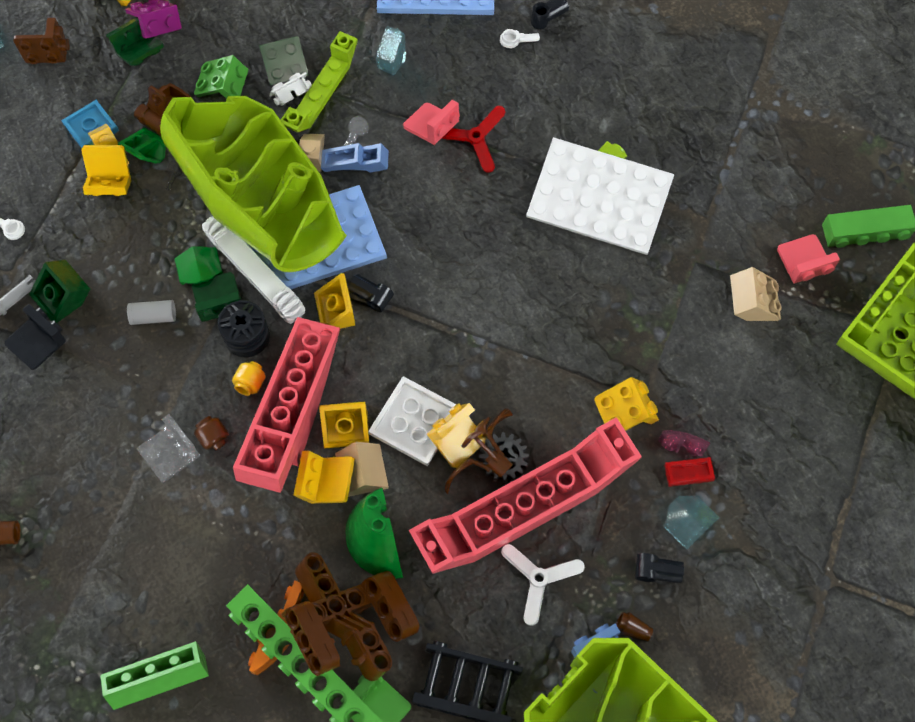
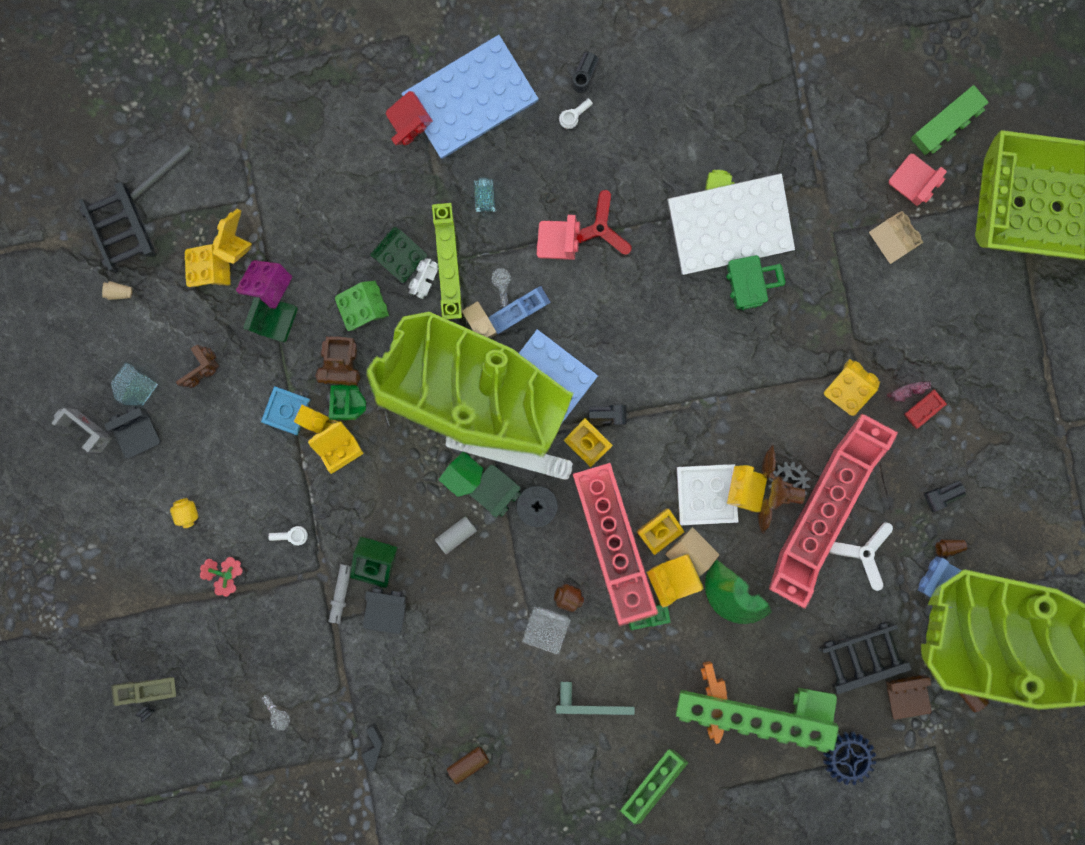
camera: 30 degrees left, 20 degrees up
yellow head [232,361,266,396] -> none
reddish brown piece [282,552,419,681] -> none
clear light blue slope [664,495,720,549] -> none
none -> sand green piece [556,682,635,715]
none -> green slope [629,604,671,630]
none -> green piece [726,255,785,310]

